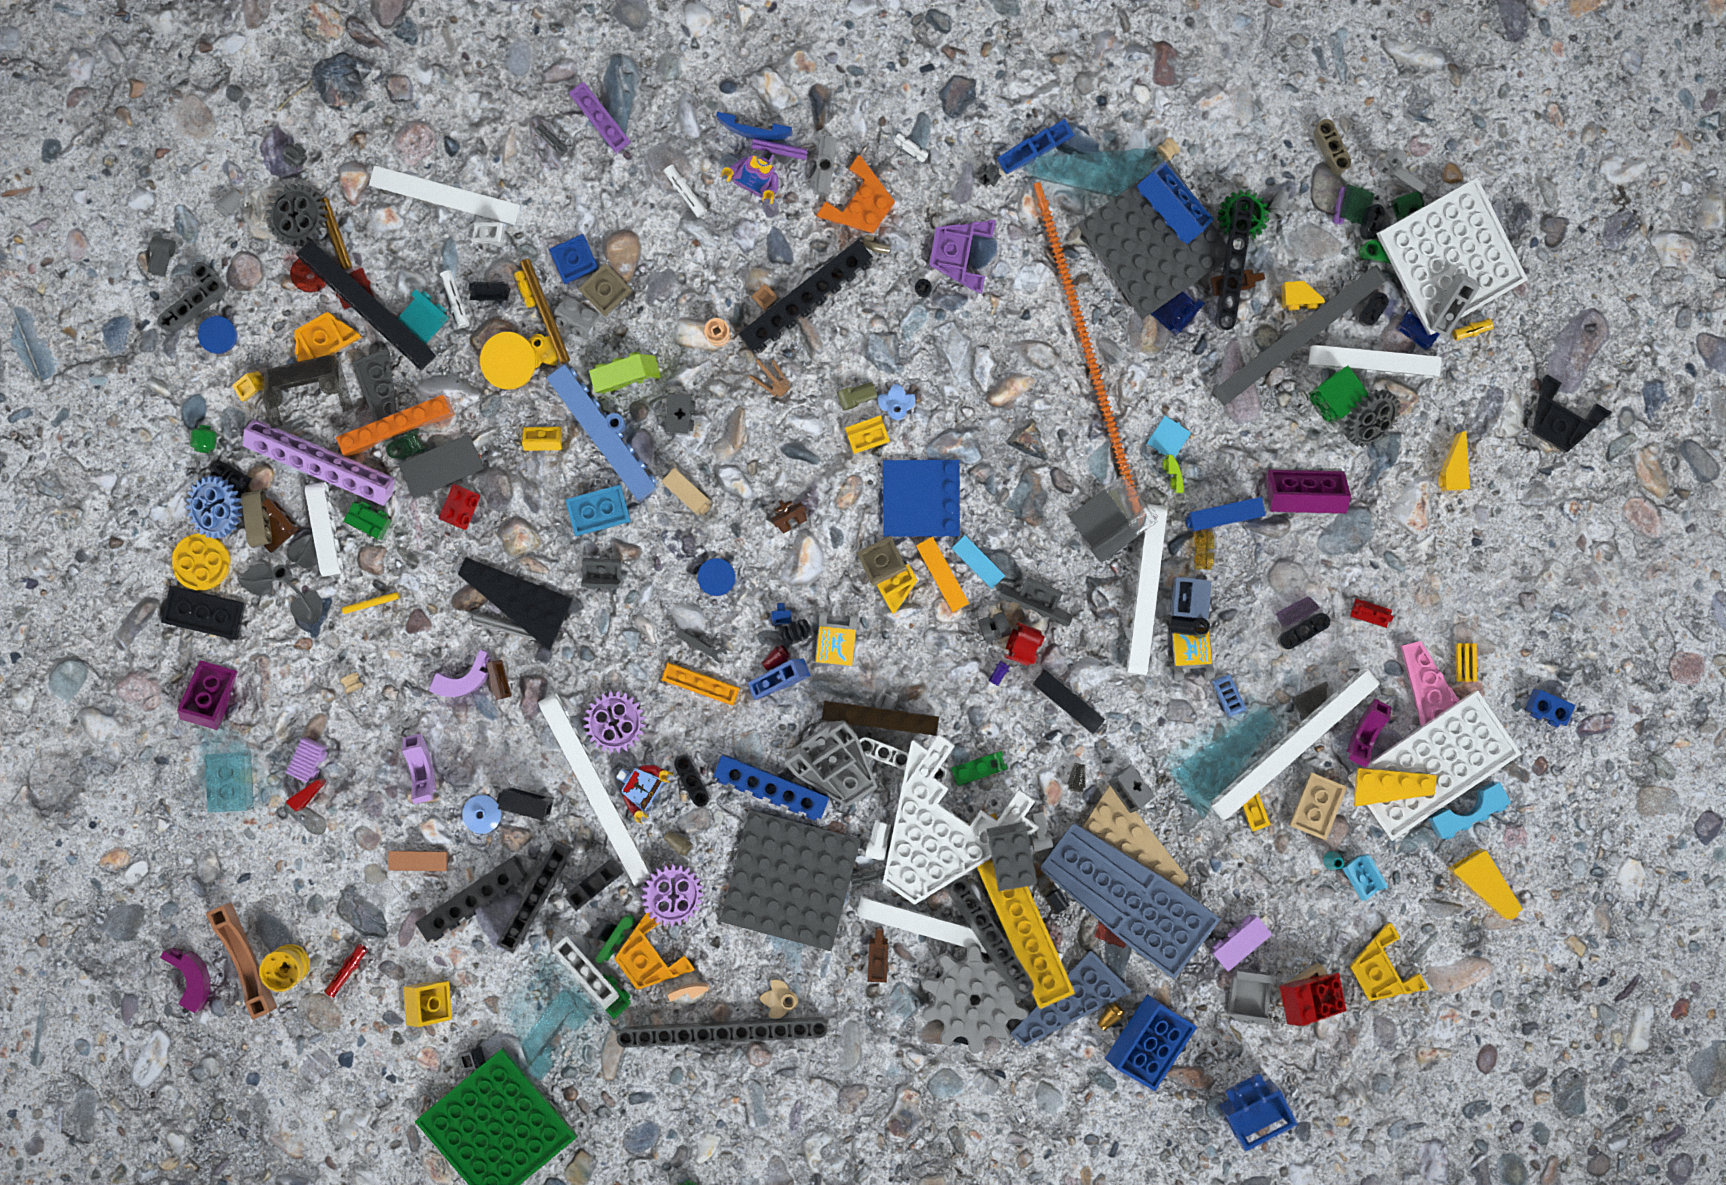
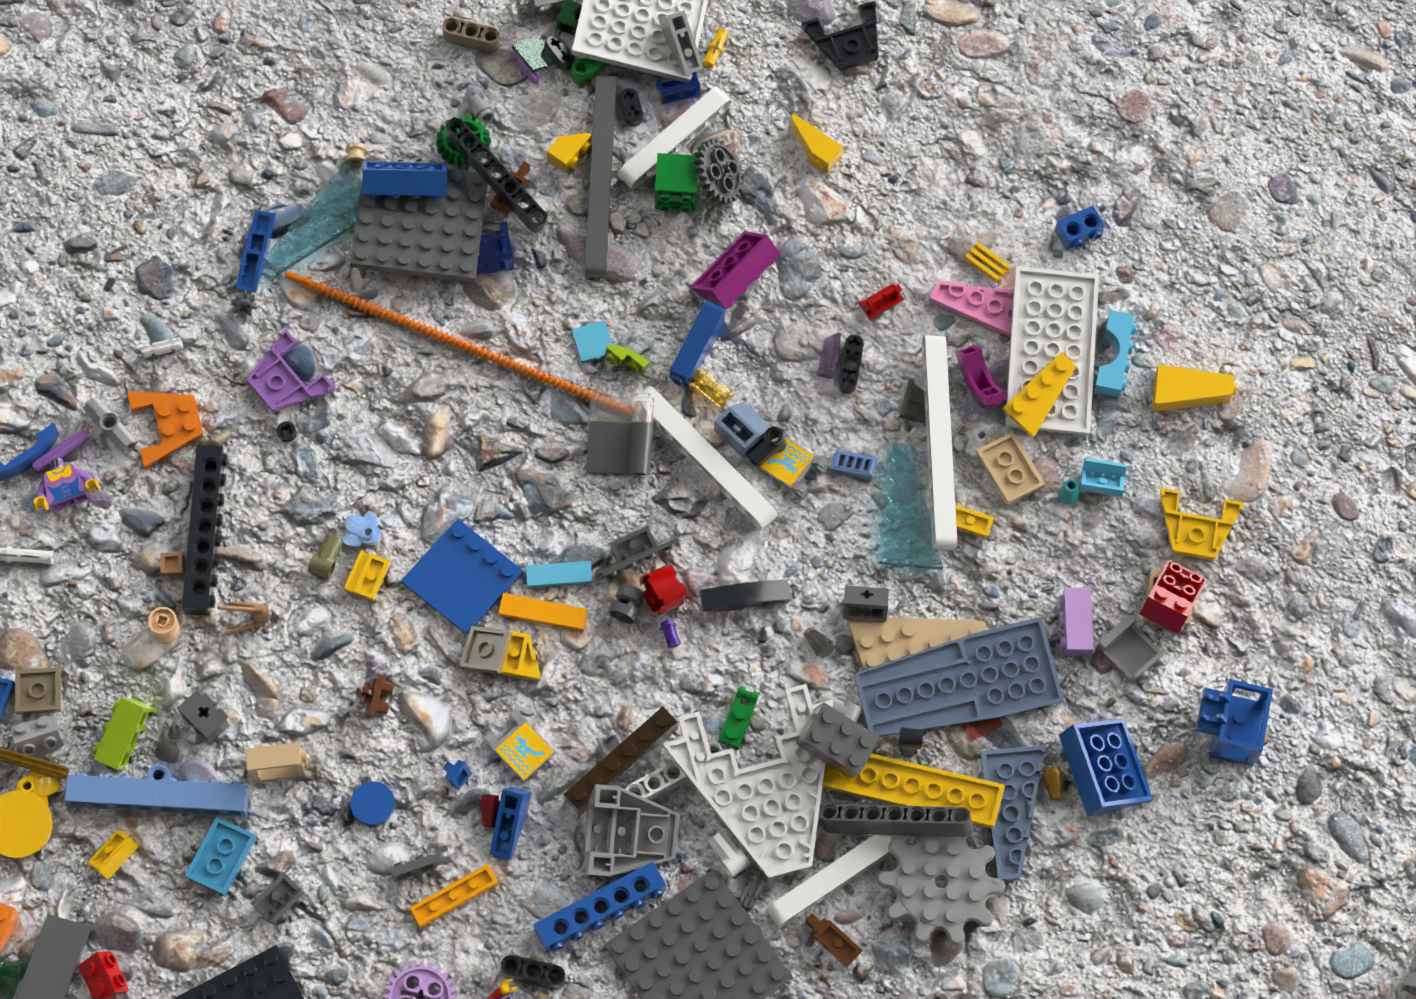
camera: 55 degrees left, 20 degrees down
black gear [779,619,812,646] -> none

